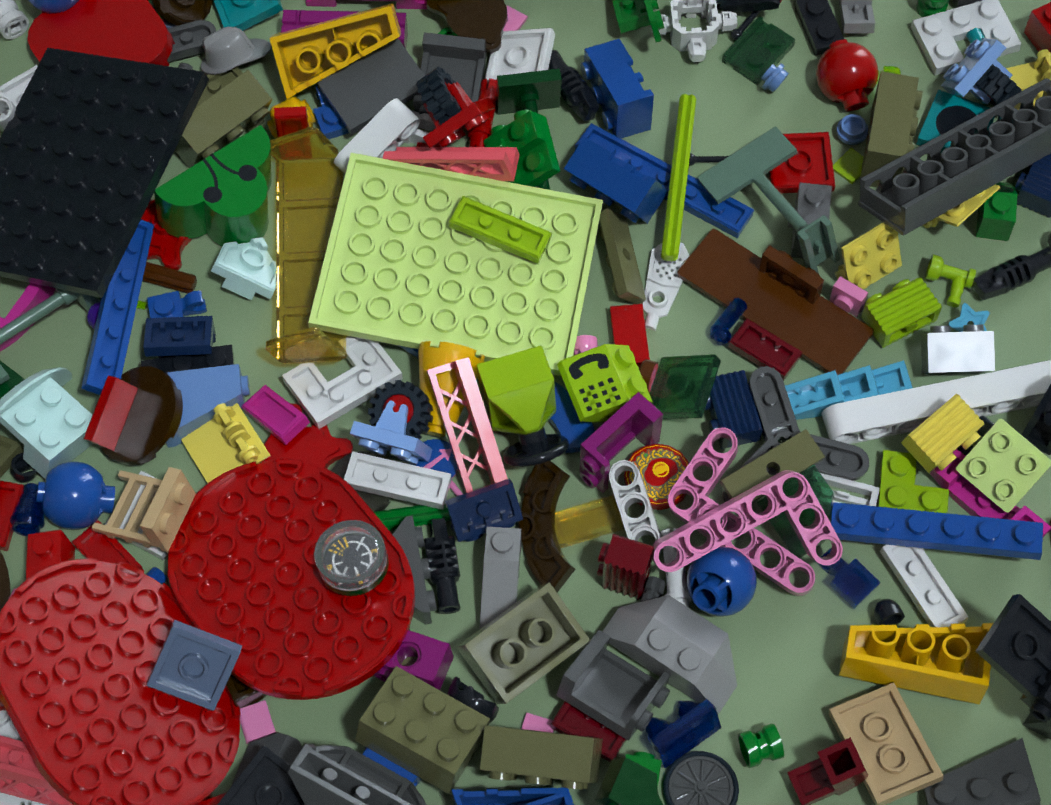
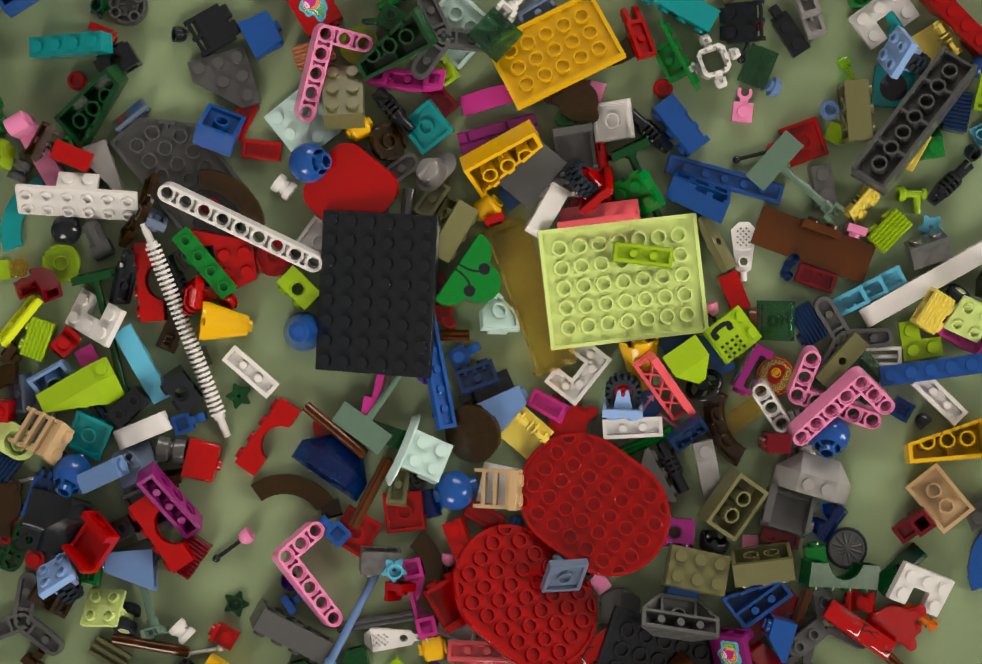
camera: 20 degrees left, 25 degrees up
red tile [84,375,138,451] -> none
clear piece [314,520,389,596] -> none
lime axle [661,94,696,262] -> none
green wheel [738,723,784,768] -> none
red brick [816,39,879,112] -> none
none -> red plate [653,78,673,99]
none -> bright pink plate [731,88,754,124]

